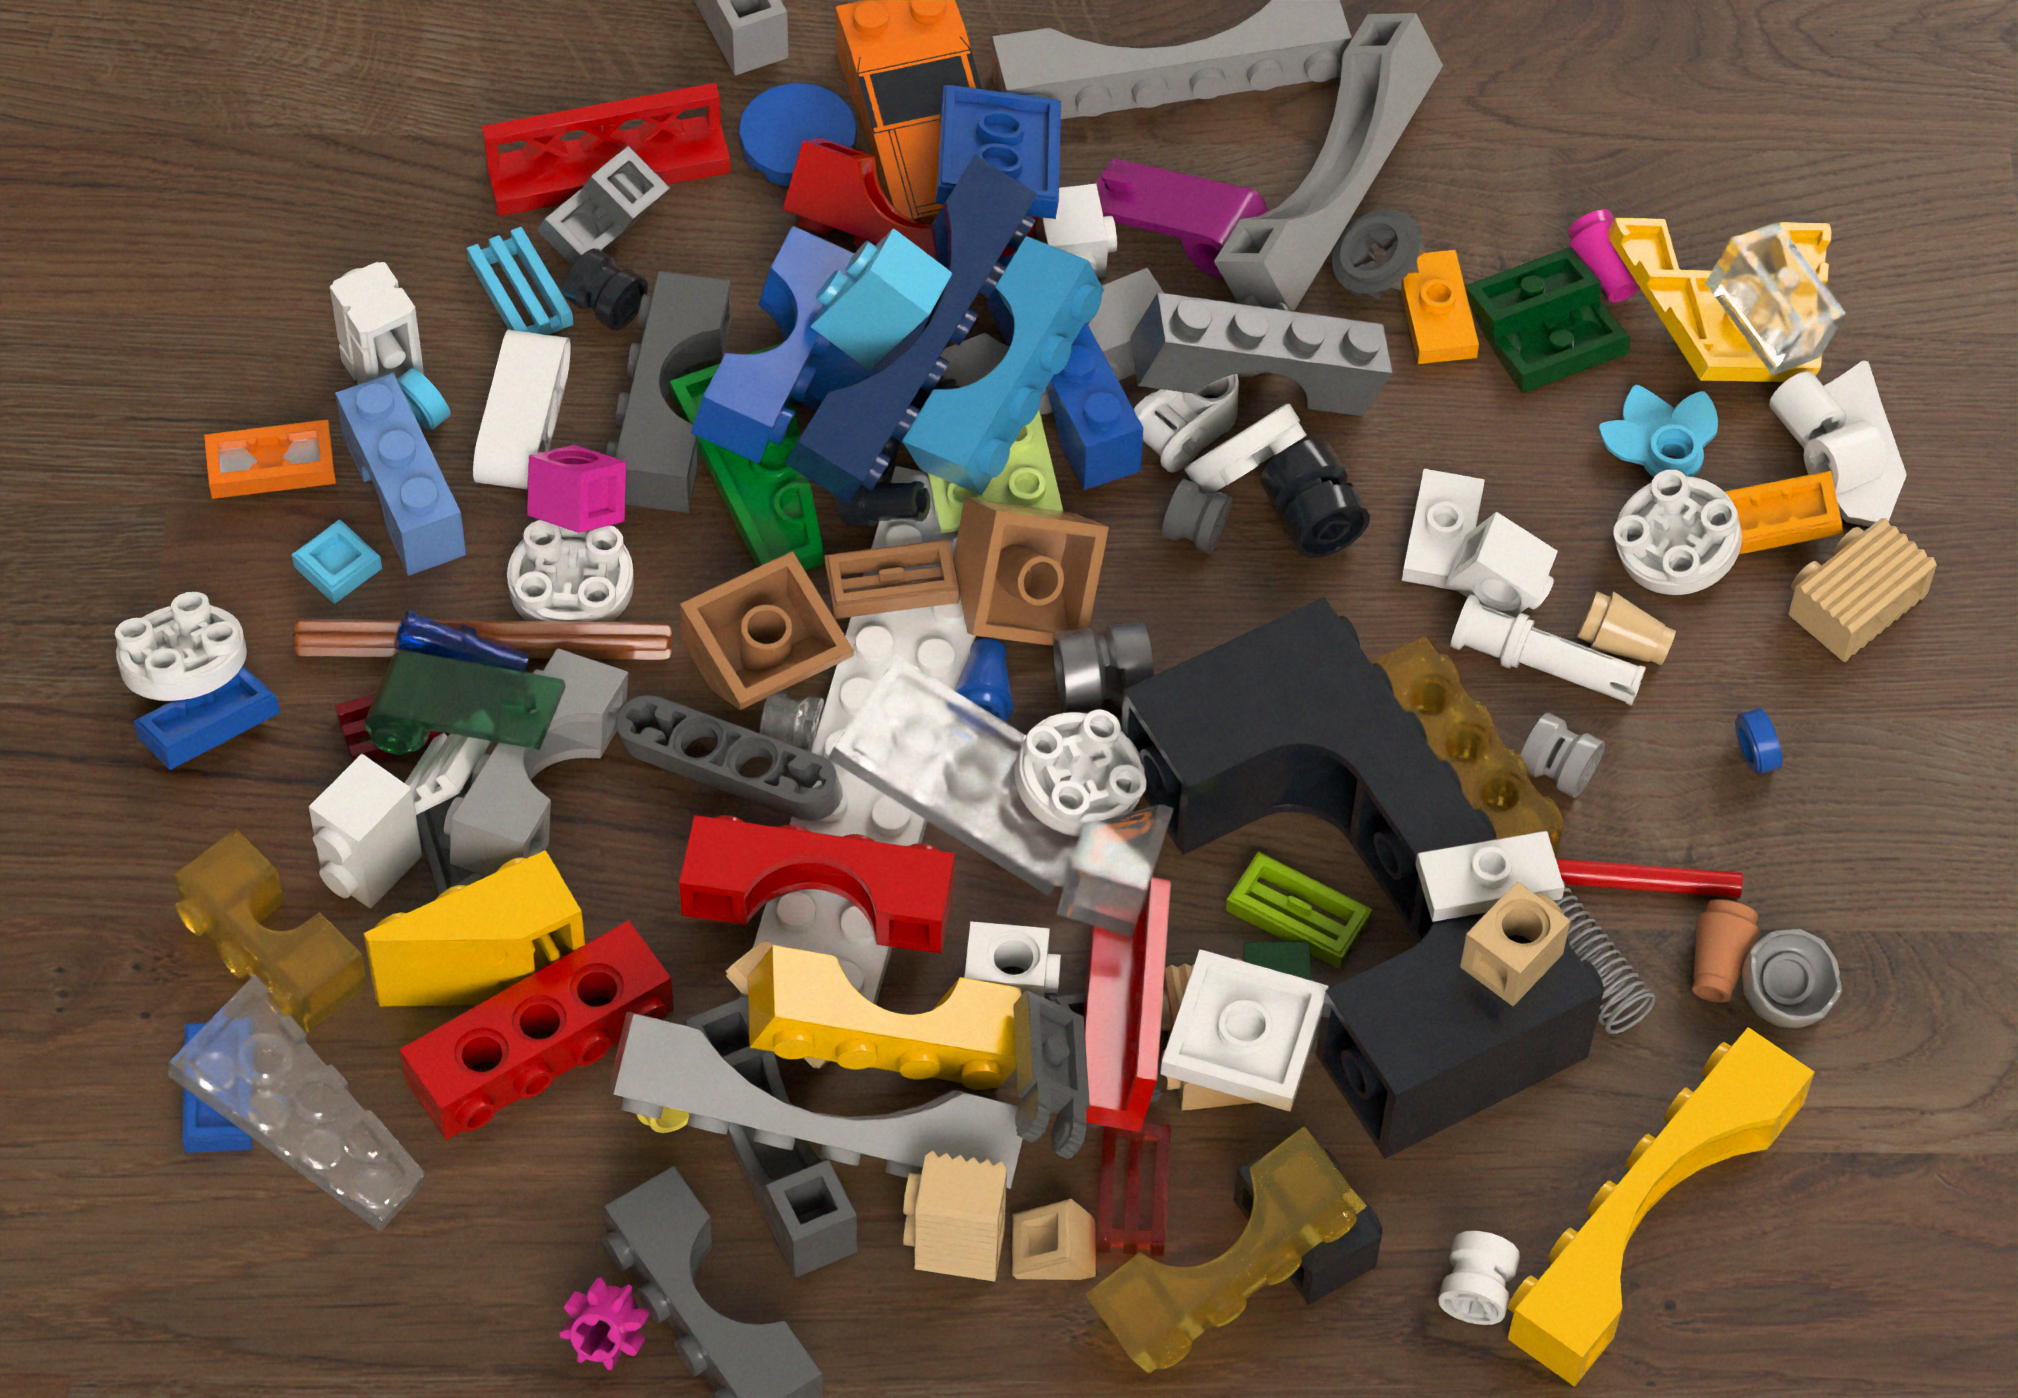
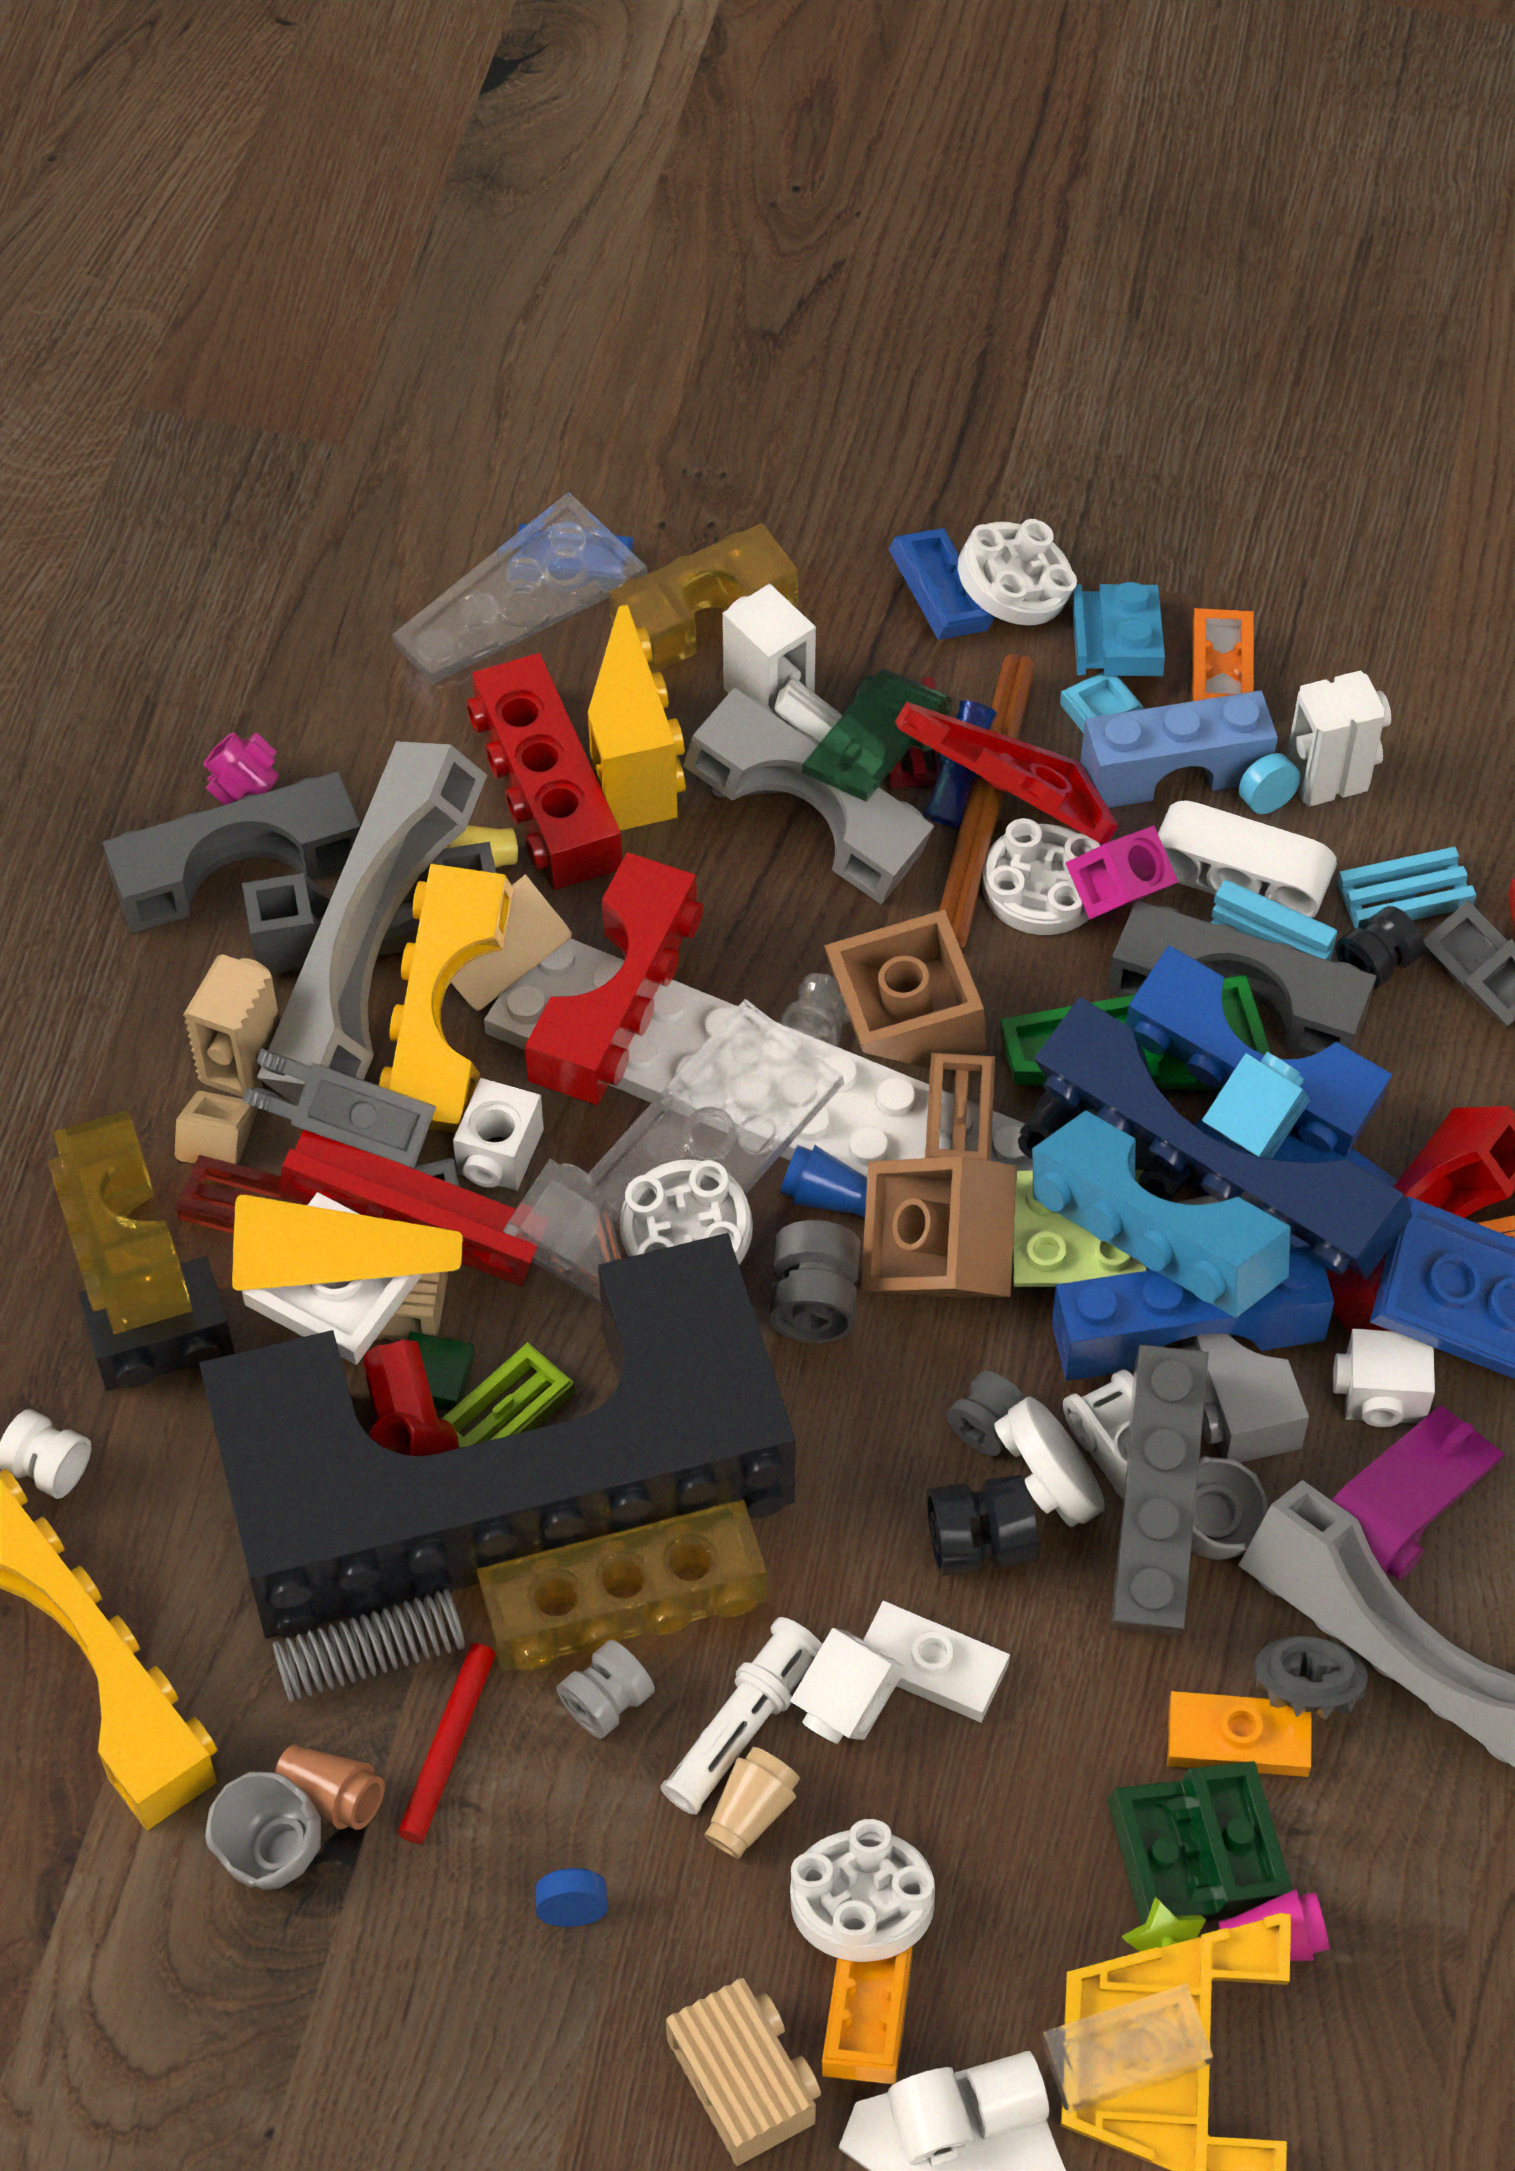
camera: 105 degrees right, 0 degrees up
dark grey beam [616,695,843,821] -> none
white plate [1416,831,1565,922] -> none
tan brick [1460,881,1571,1006] -> none
medium azure plate [1599,385,1718,477] -> none
none -> yellow sticker [232,1195,462,1291]
none -> red piece [362,1340,459,1456]
none -> red wing [895,702,1119,844]
none -> dark azure plate [1072,582,1165,676]
none -> lime piece [1121,1897,1206,1952]
none -> medium azure tile [1211,880,1337,961]

